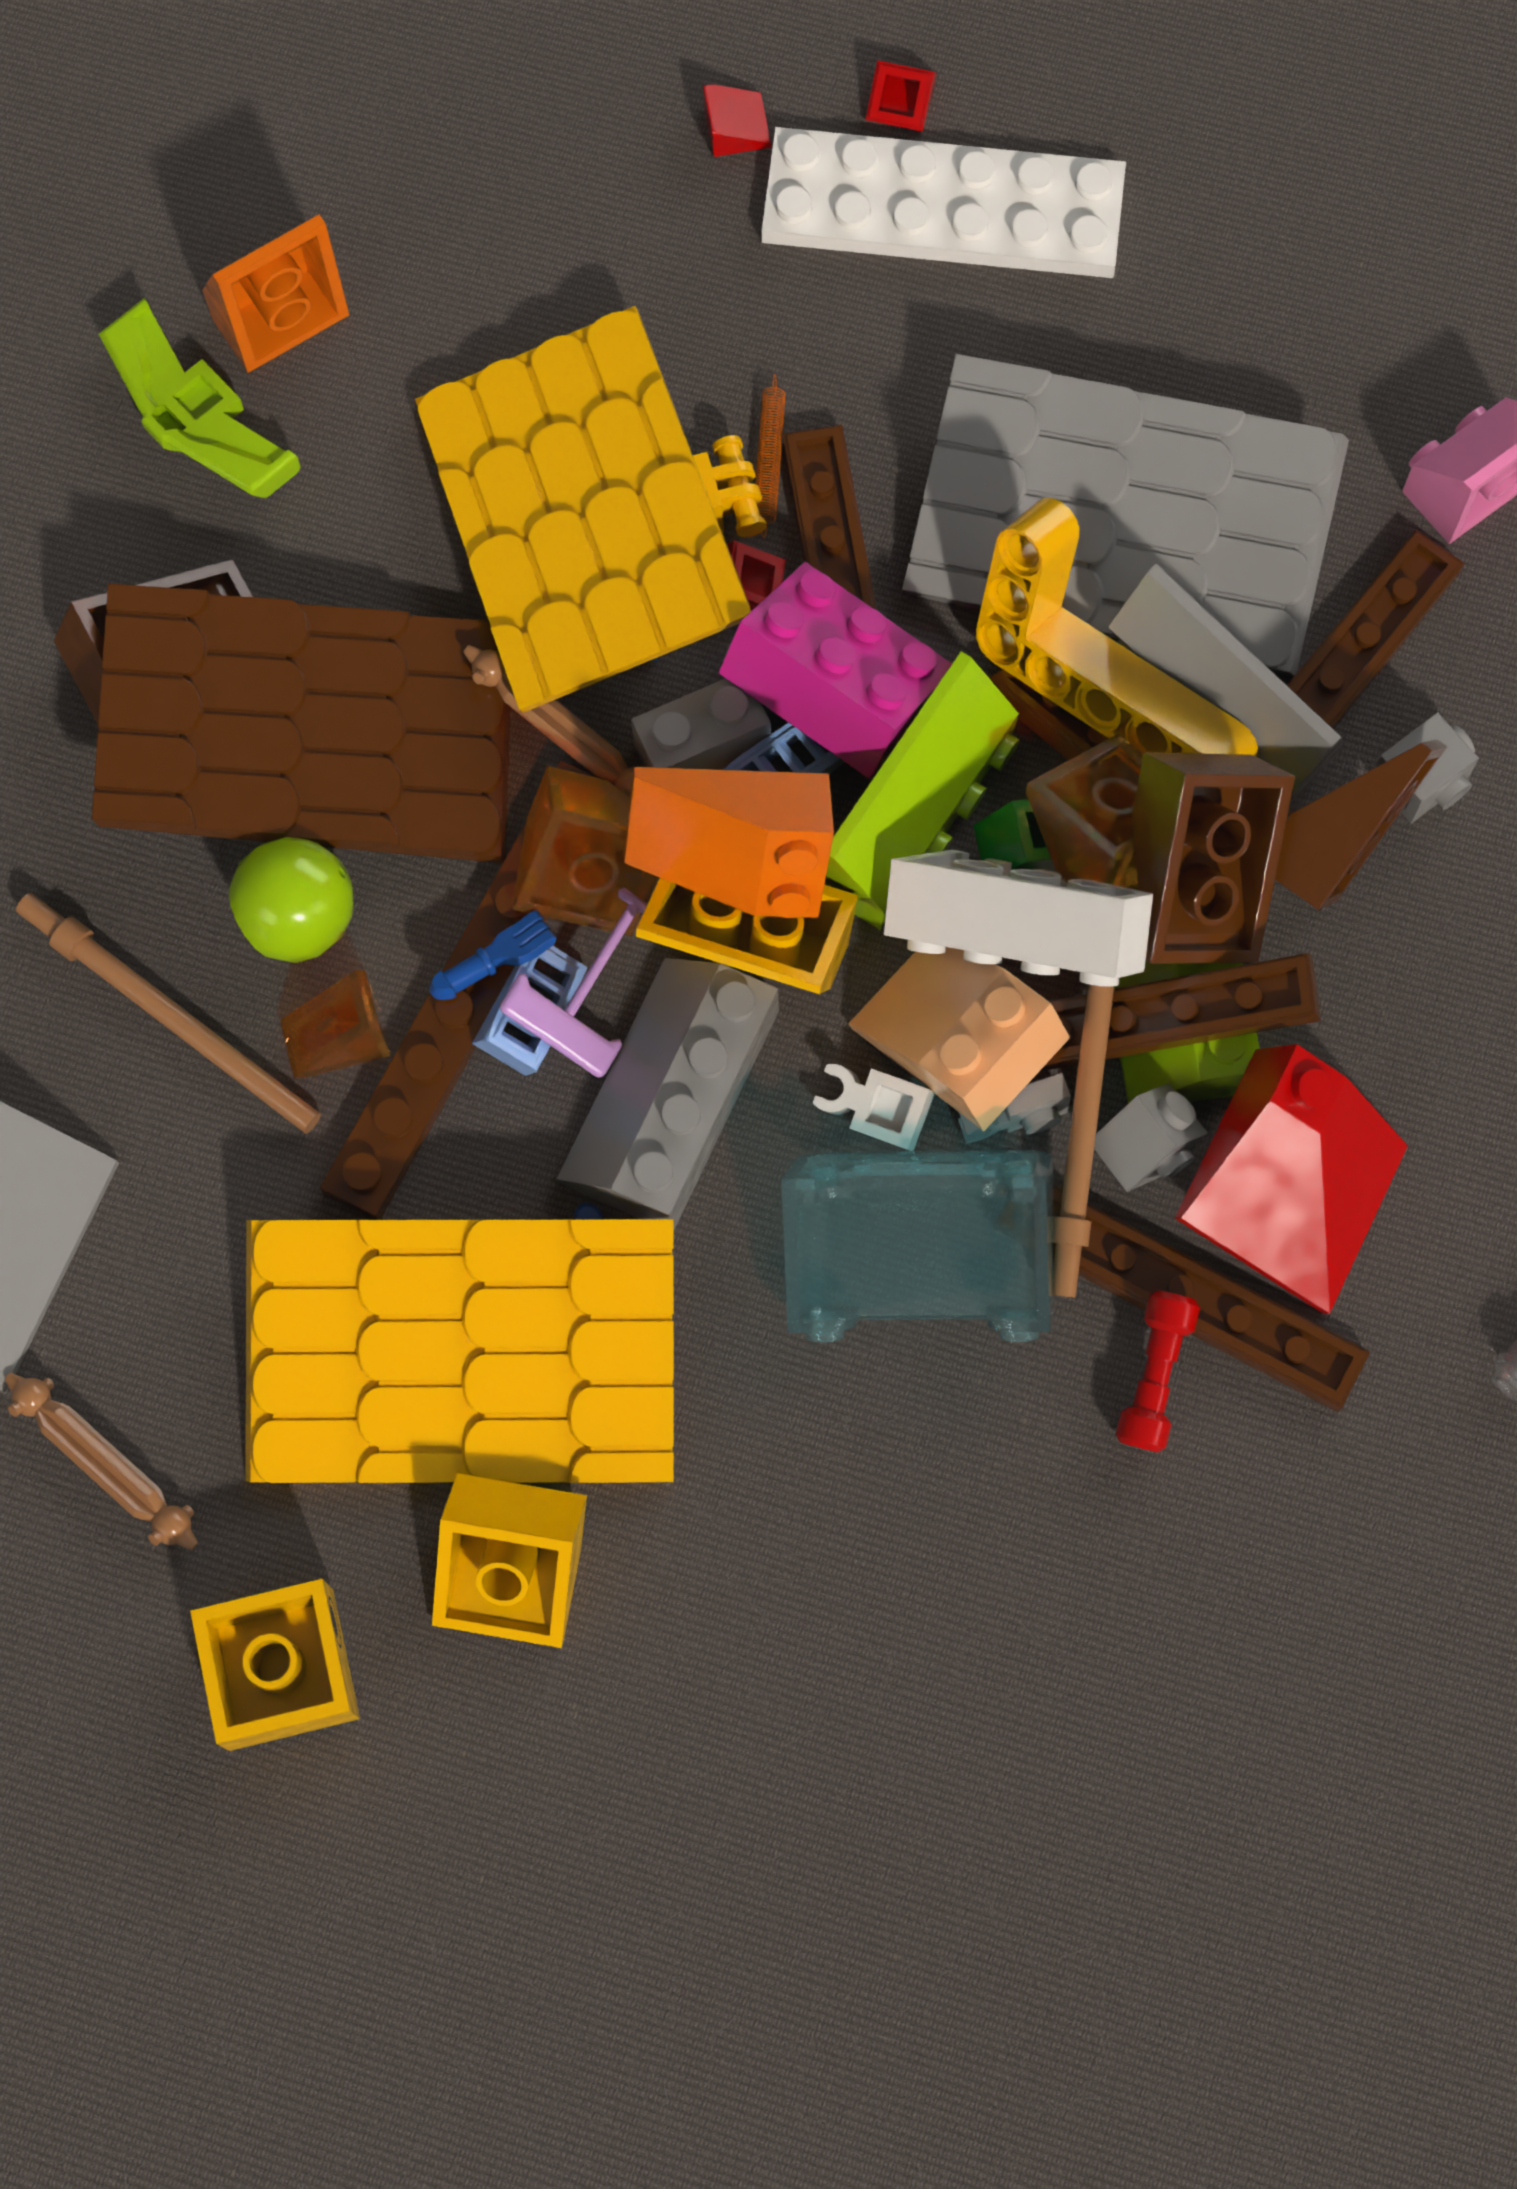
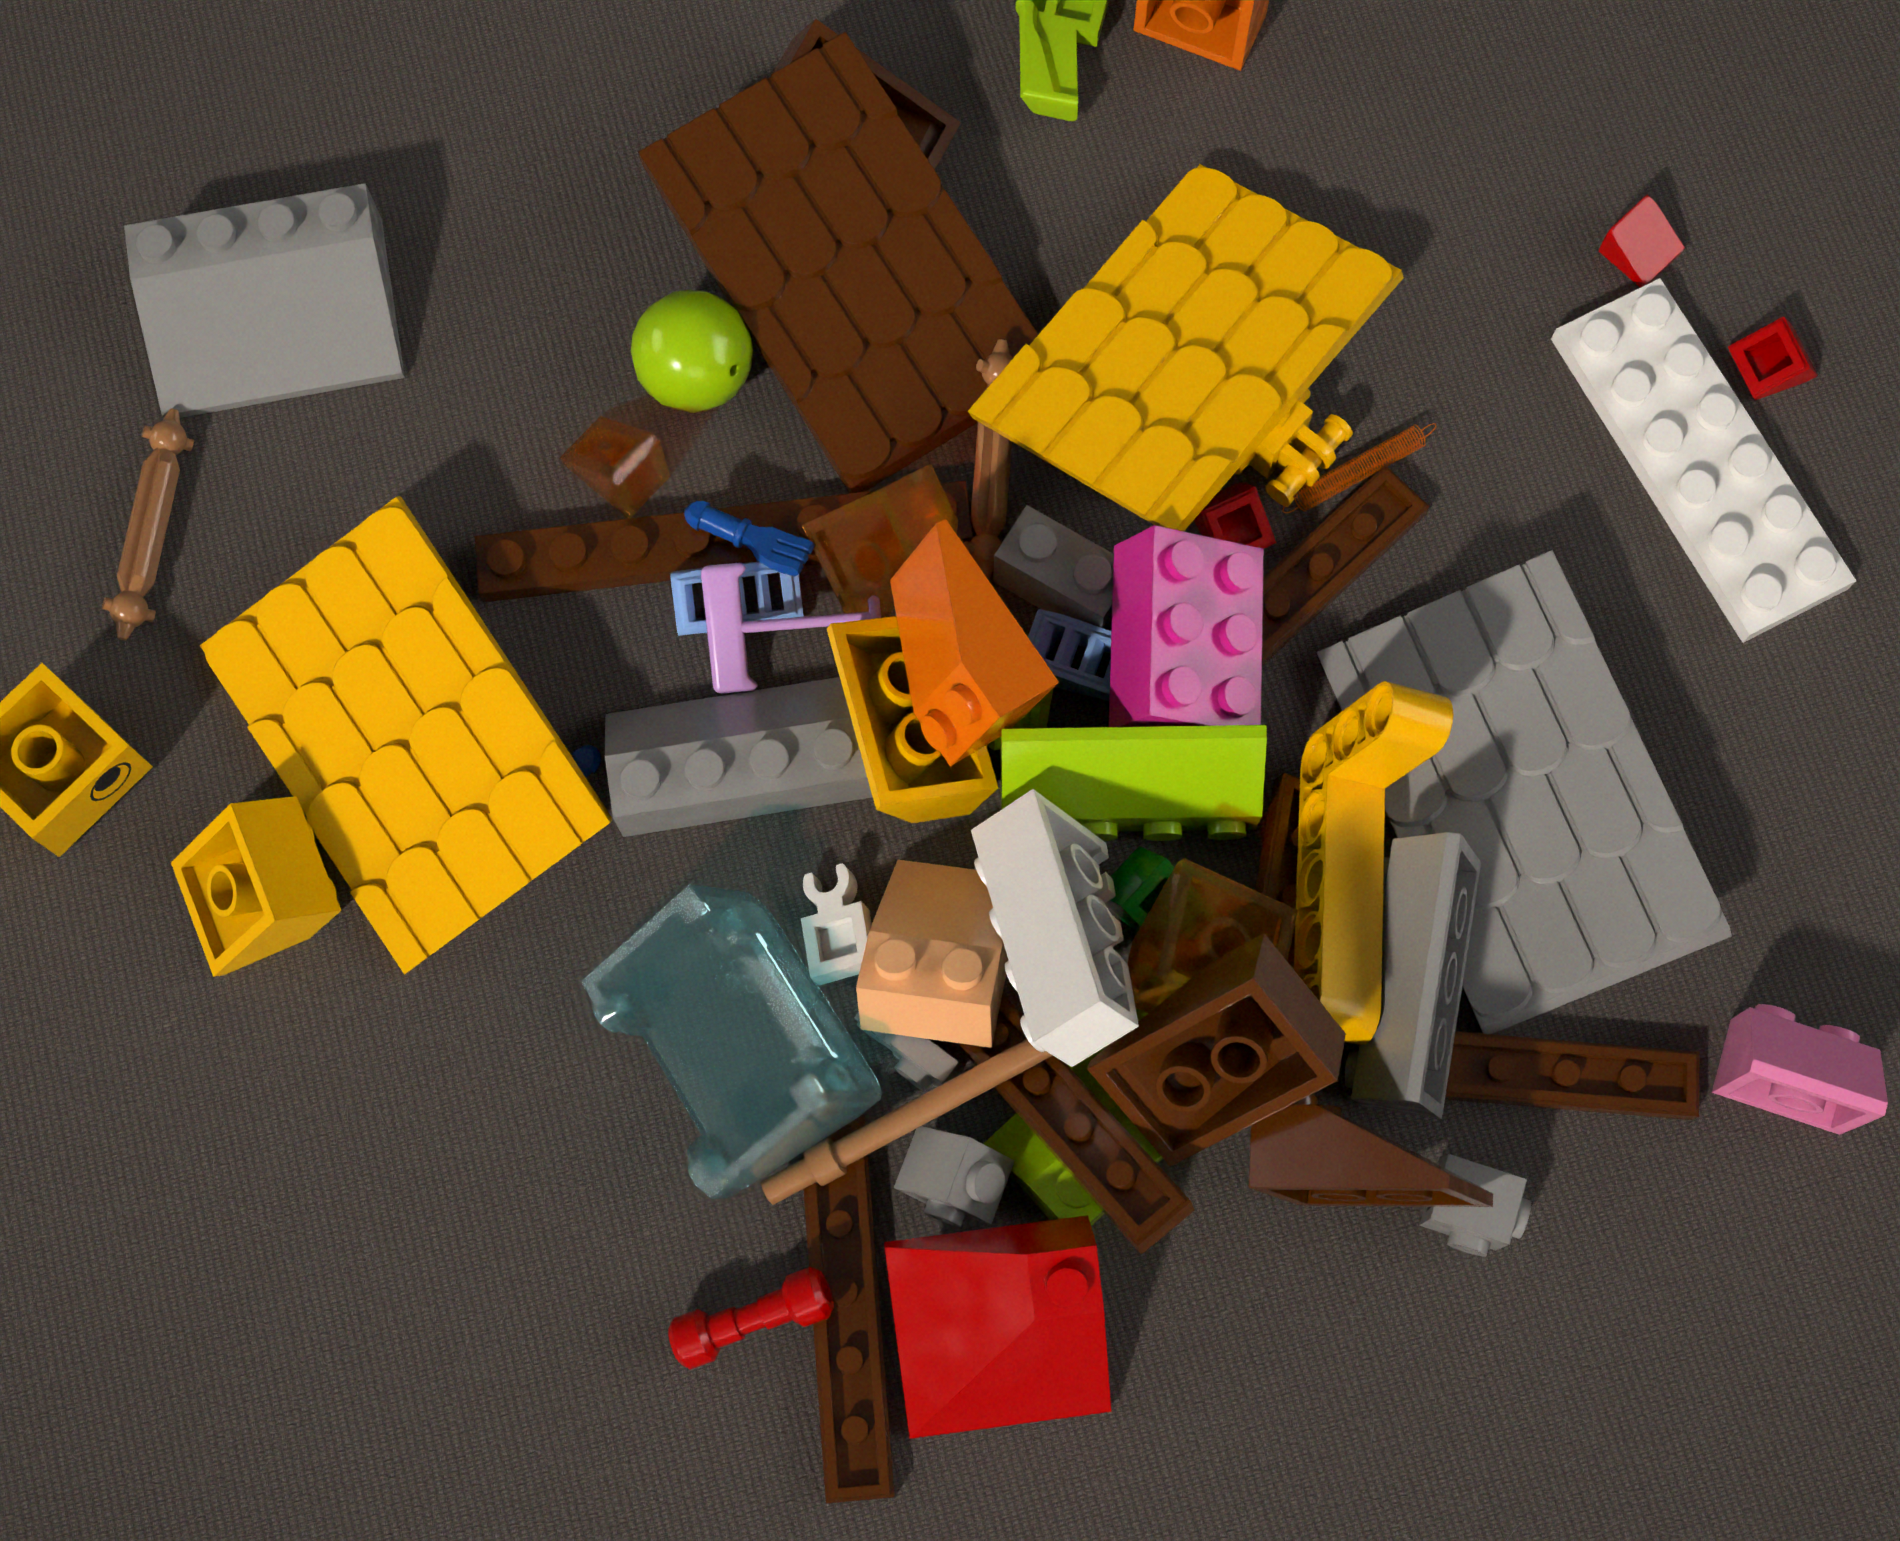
camera: 55 degrees right, 0 degrees up
medium nougat bar [16,892,321,1134] -> none

